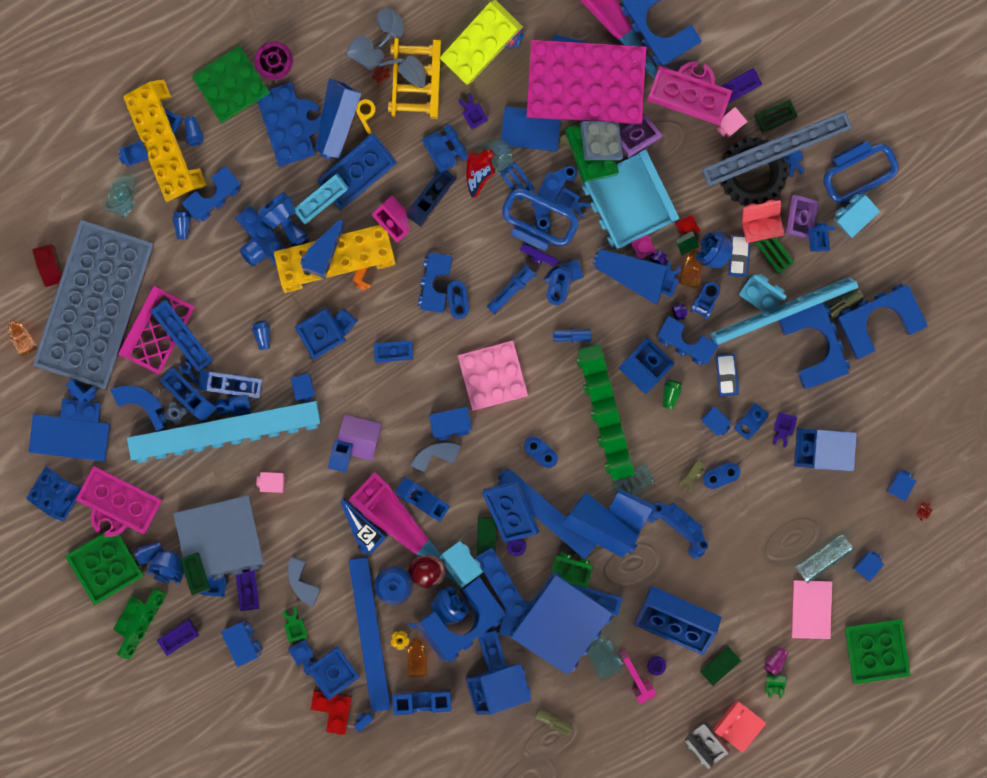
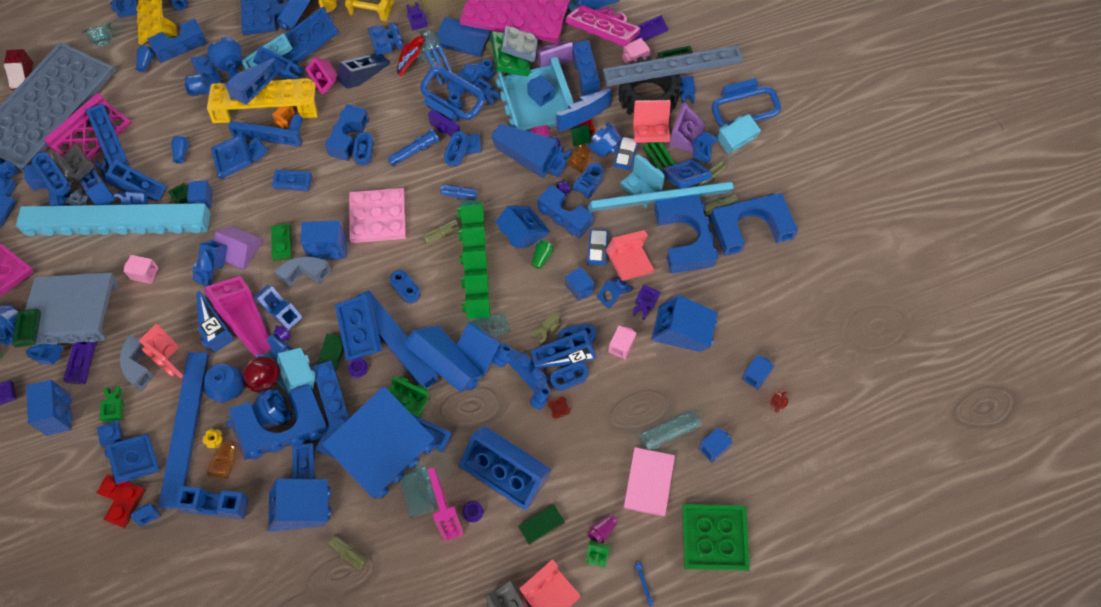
camera: 10 degrees right, 25 degrees down
none -> blue plate [32,152,71,196]
none -> flat silver bracket [52,145,94,182]
none -> coral bracket [138,324,183,379]
none -> dark green tile [168,183,188,204]
none -> blue plate [193,251,213,287]
none -> blue piece [228,115,303,147]
none -> blue hinge [253,46,304,79]
none -> blue cone [266,334,292,360]
none -> green plate [271,224,292,261]
none -> dark purple plate [273,325,291,342]
none -> olive axle [423,219,460,244]
none -> blue brick [527,75,554,107]
none -> blue slope [531,330,597,368]
none -> clear red plate [548,397,571,419]
none -> blue plate [550,363,588,391]
none -> blue slope [556,88,611,131]
none -> blue arch [572,40,600,96]
none -> coral bracket [606,230,654,281]
none -> bright pink brick [608,325,637,360]
none -> blue hinge [634,562,653,607]
none -> blue tile [661,159,712,189]
none -> olive axle [694,161,726,187]

